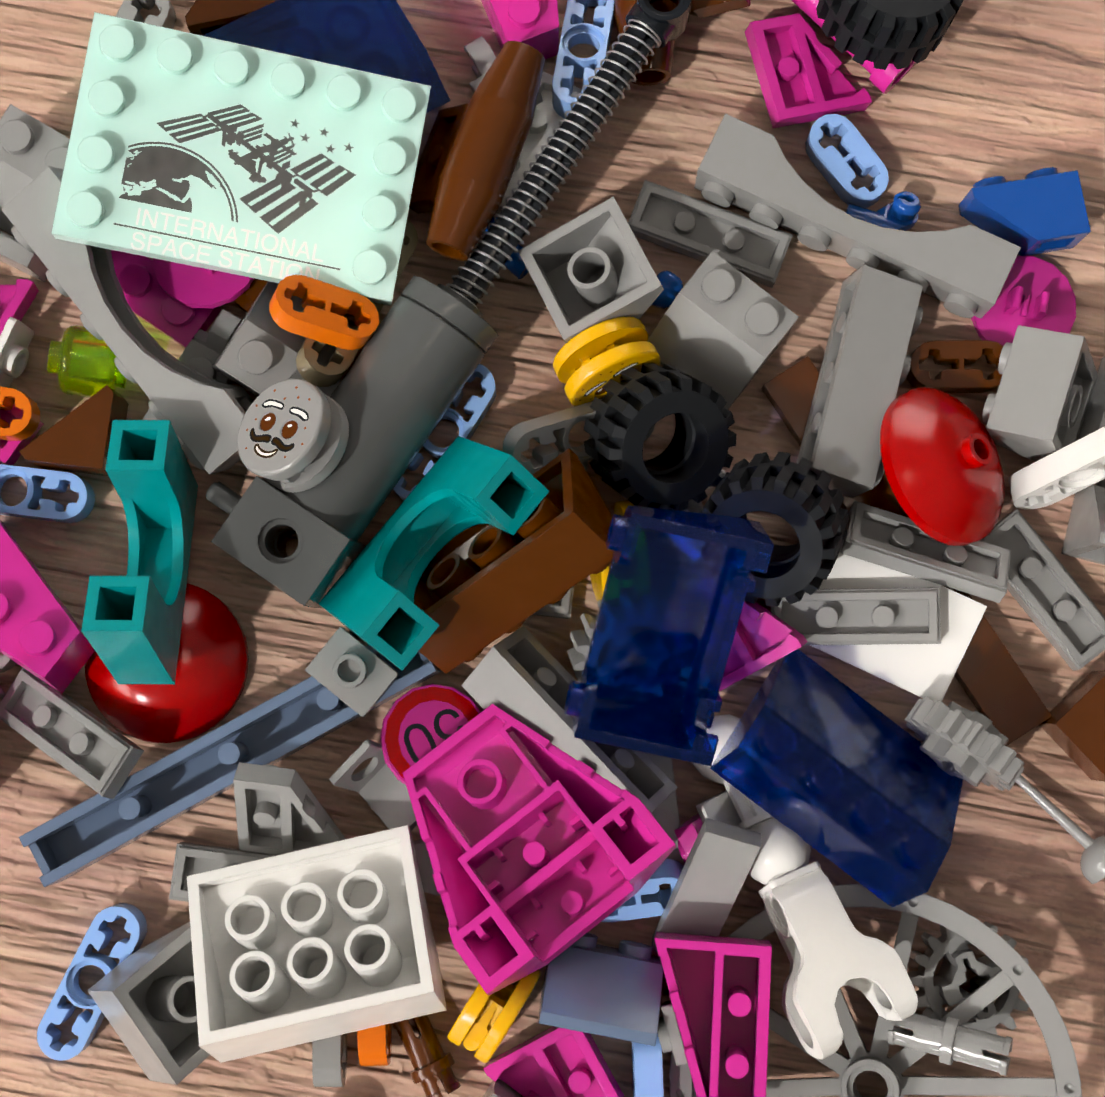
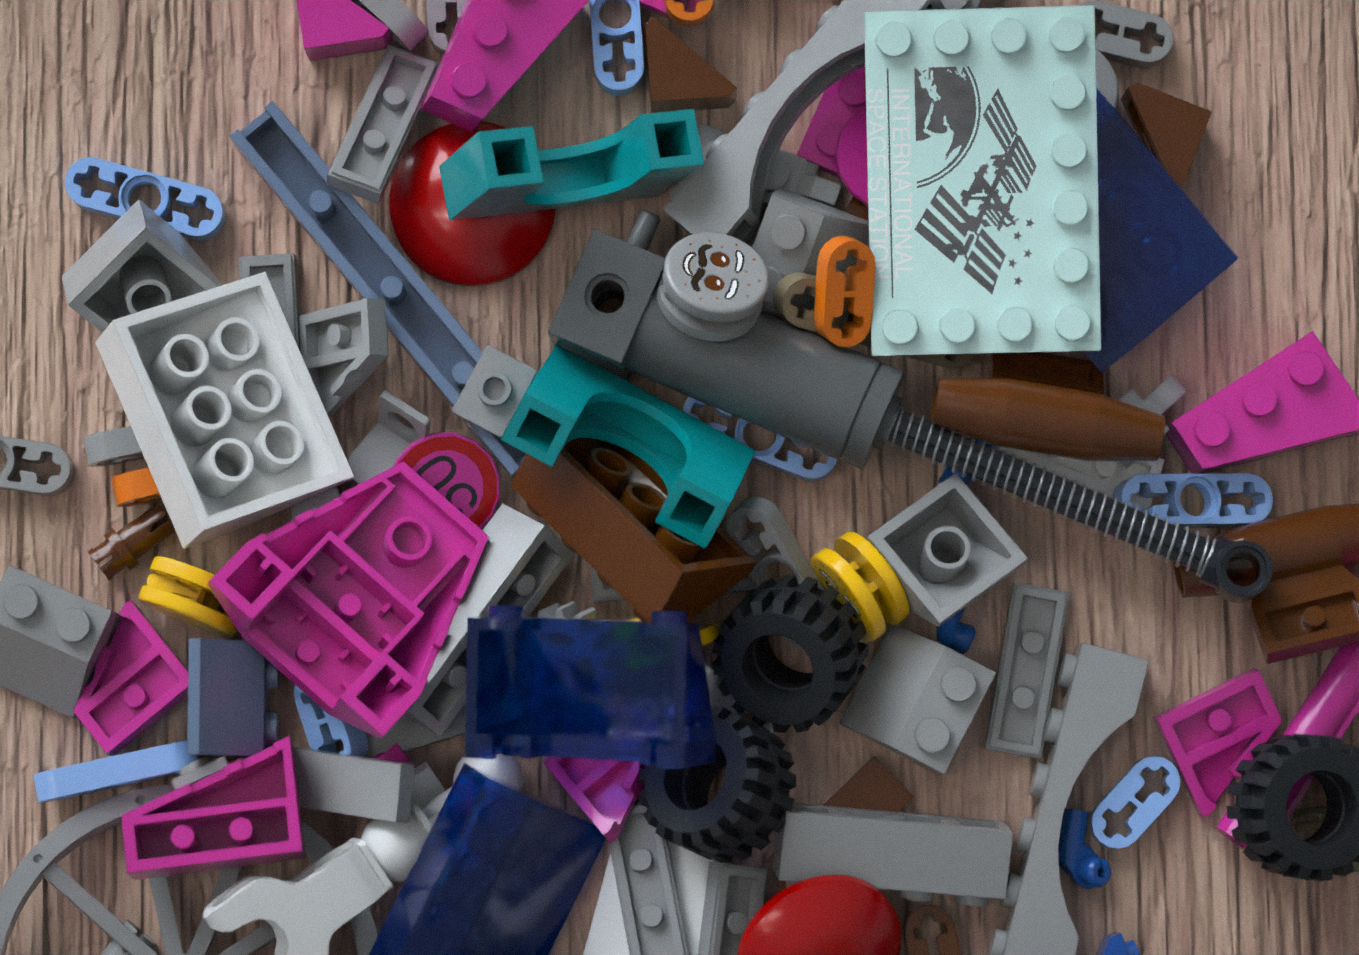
camera: 75 degrees right, 0 degrees up
clear neon green head [47,325,127,397] -> none

